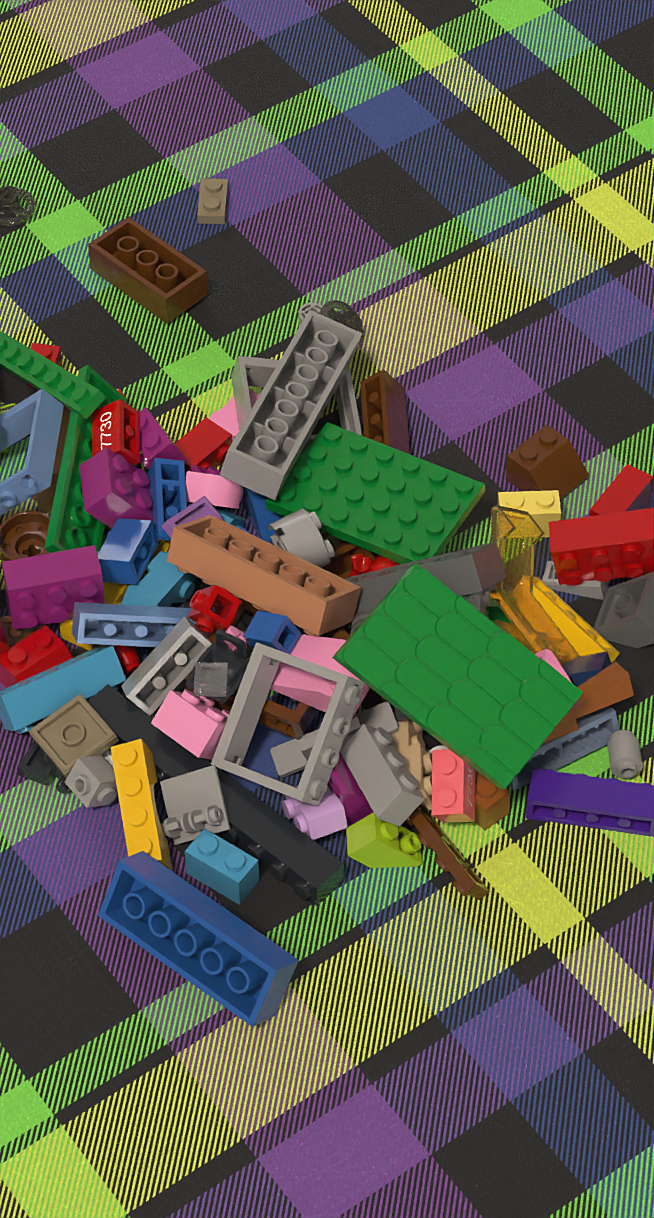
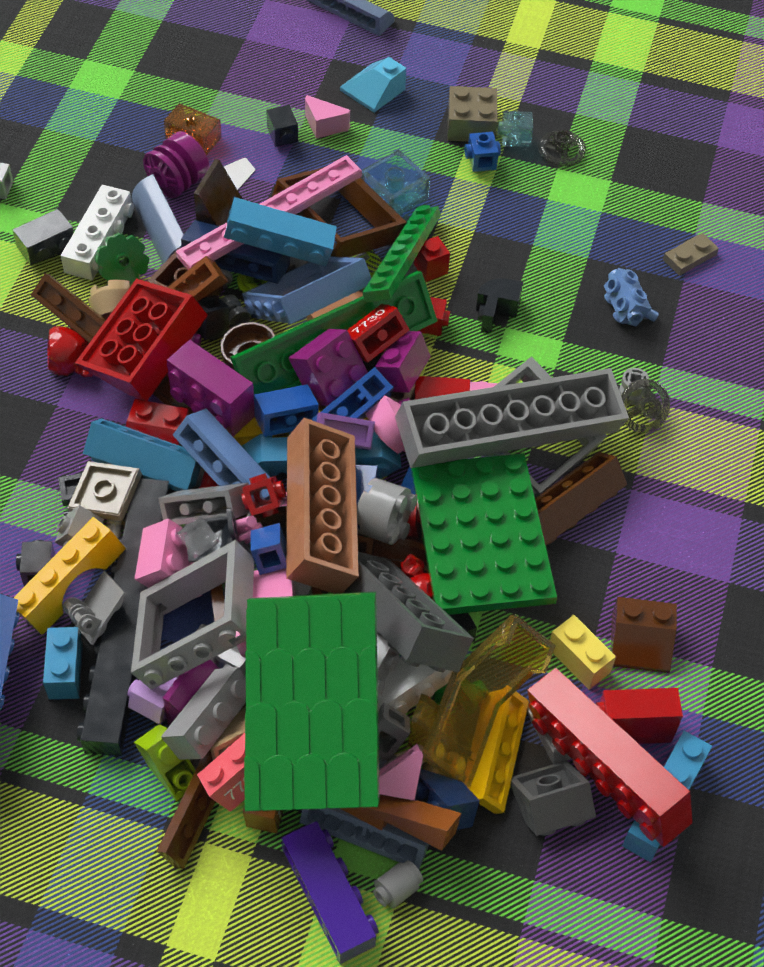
camera: 50 degrees right, 5 degrees up
reddish brown brick [88,217,207,323] -> none
none -> brick [16,540,56,587]
none -> black brick [476,278,523,333]
none -> medium blue brick [604,268,659,326]

